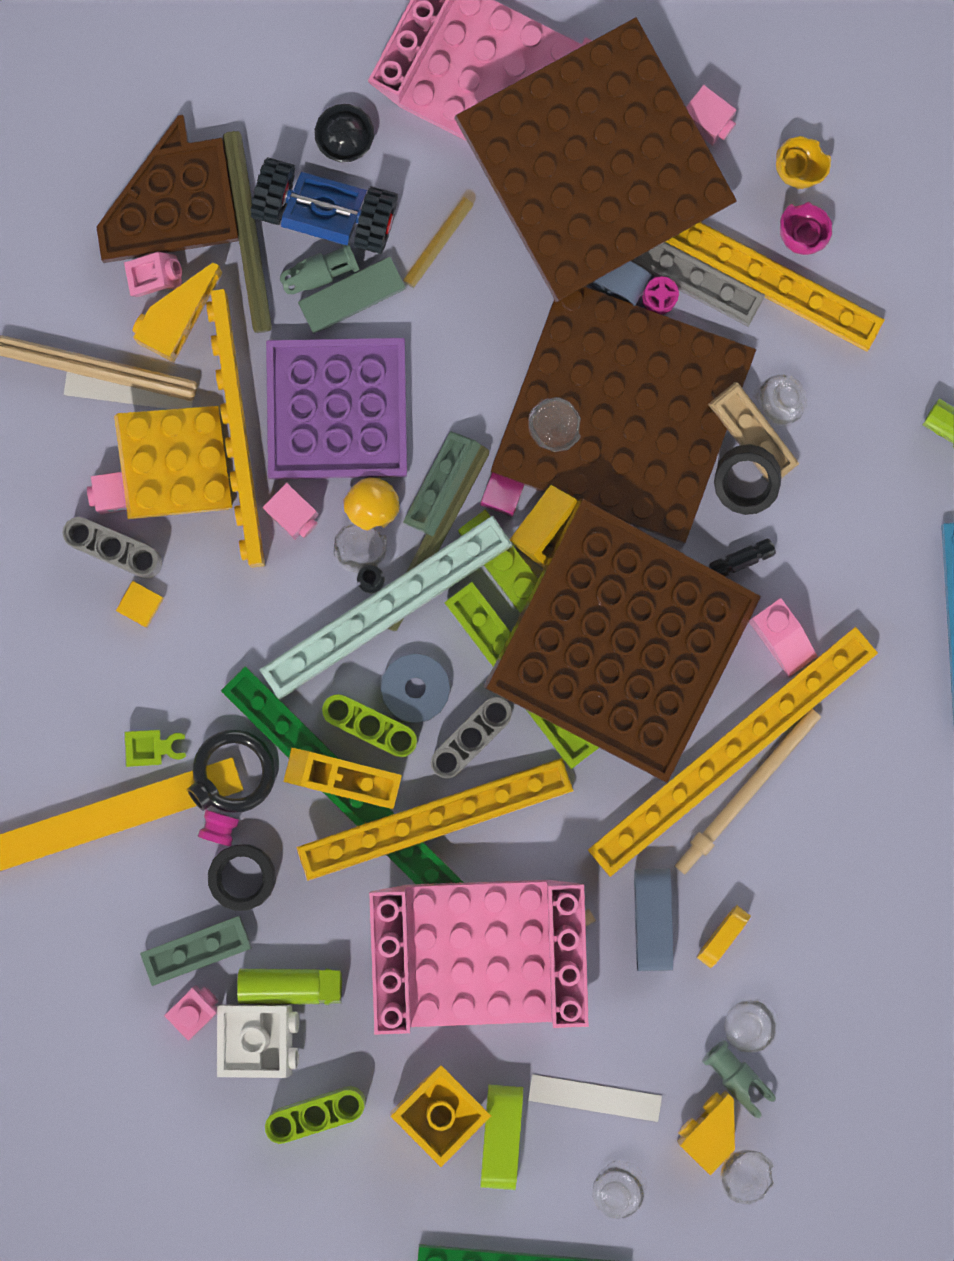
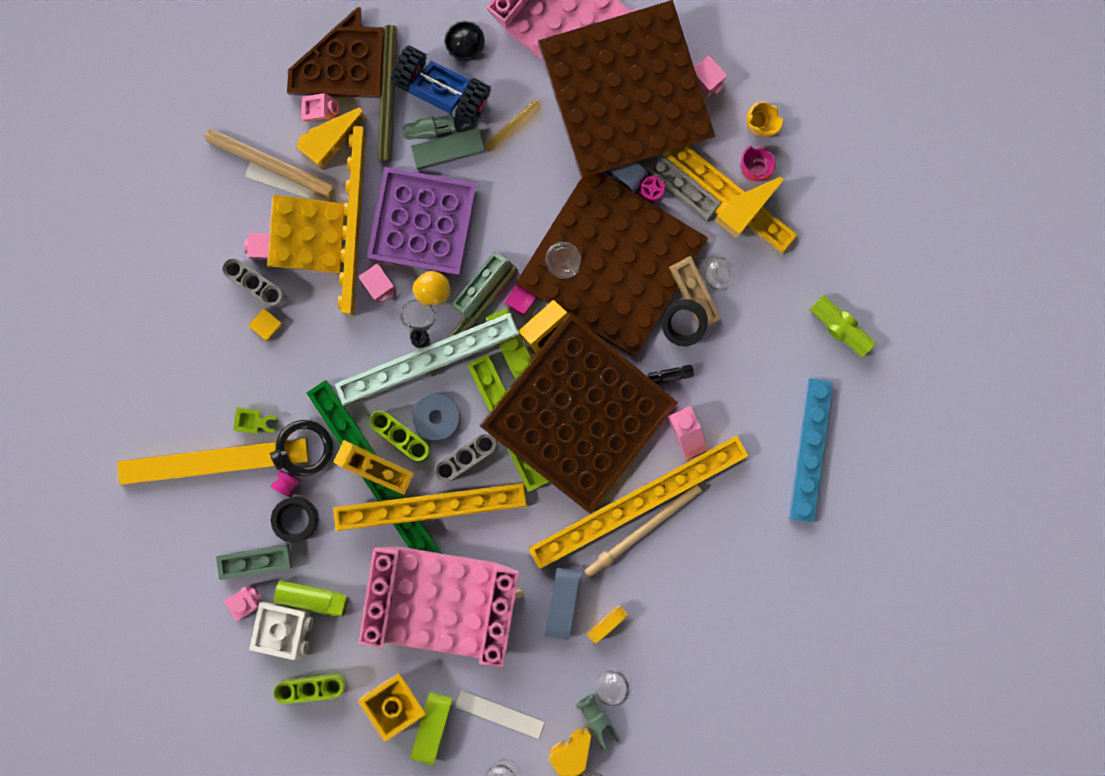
camera: 10 degrees right, 0 degrees up
none -> yellow slope [714,177,784,238]

